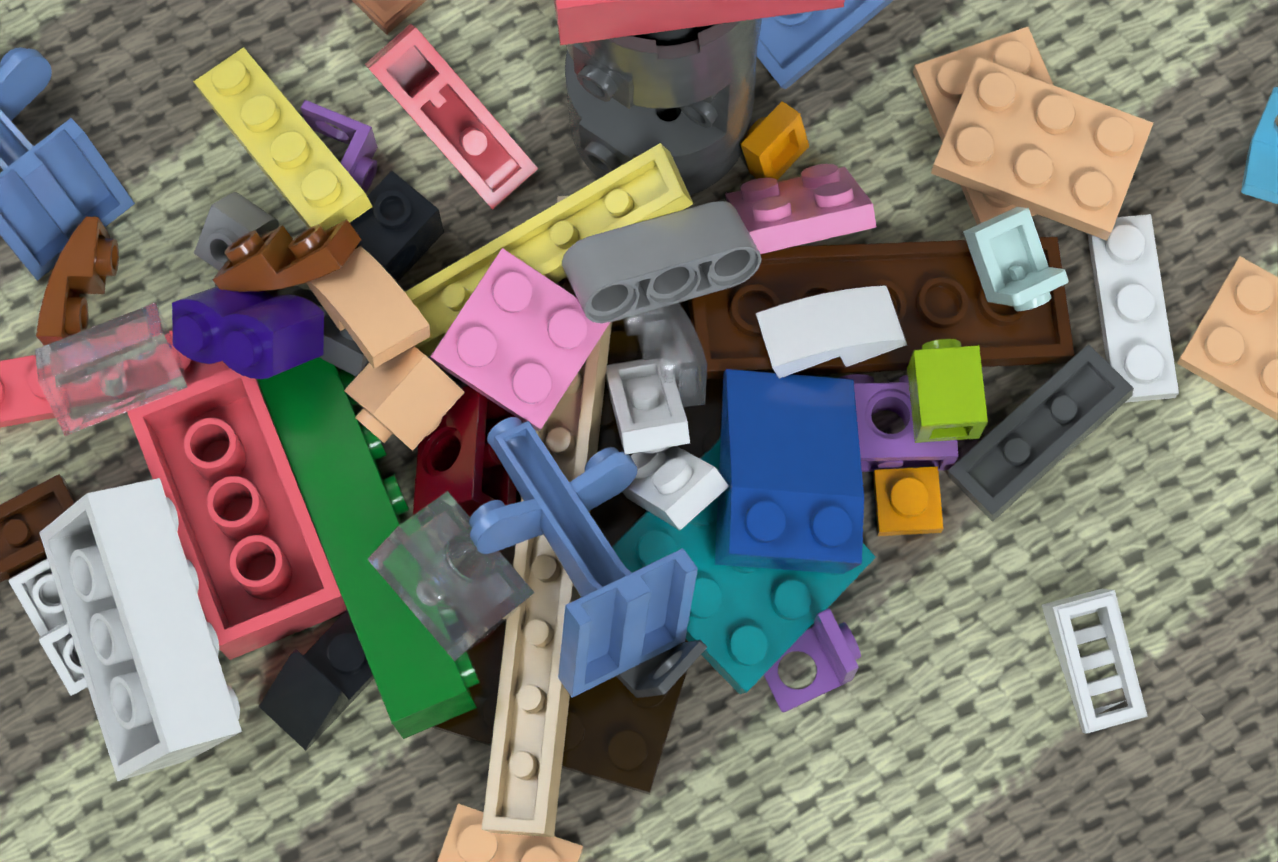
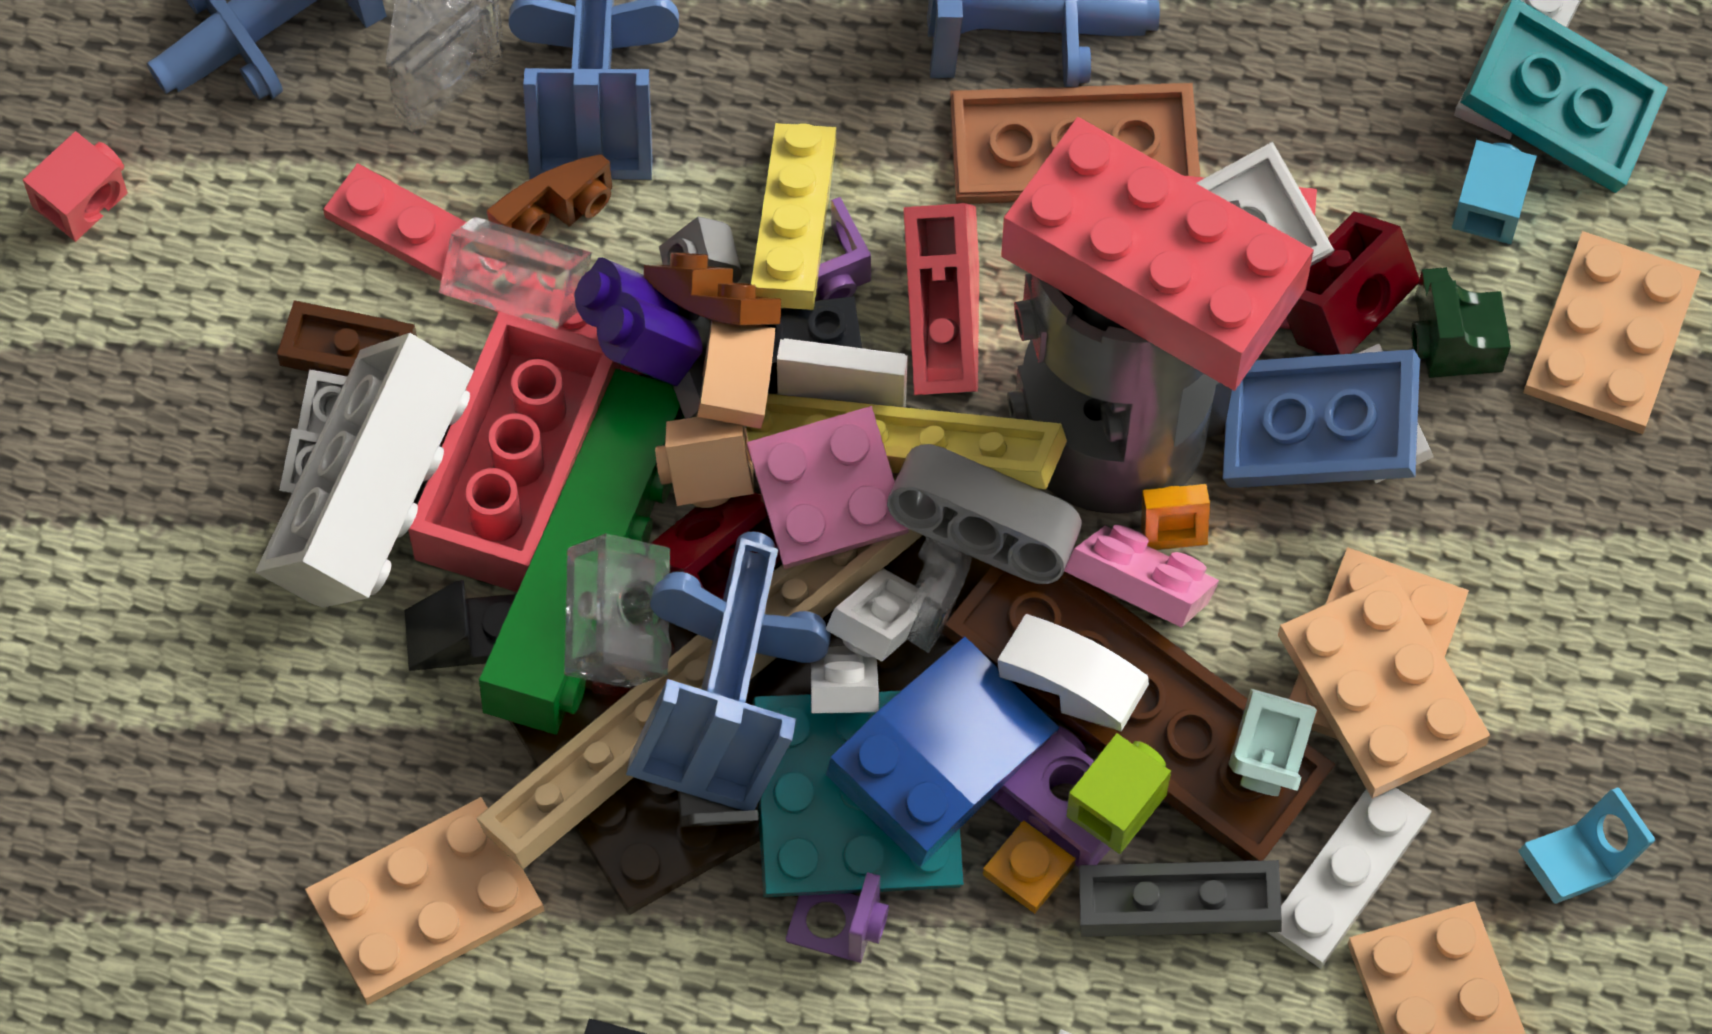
camera: 40 degrees right, 10 degrees down
none -> white tile [777,338,907,408]

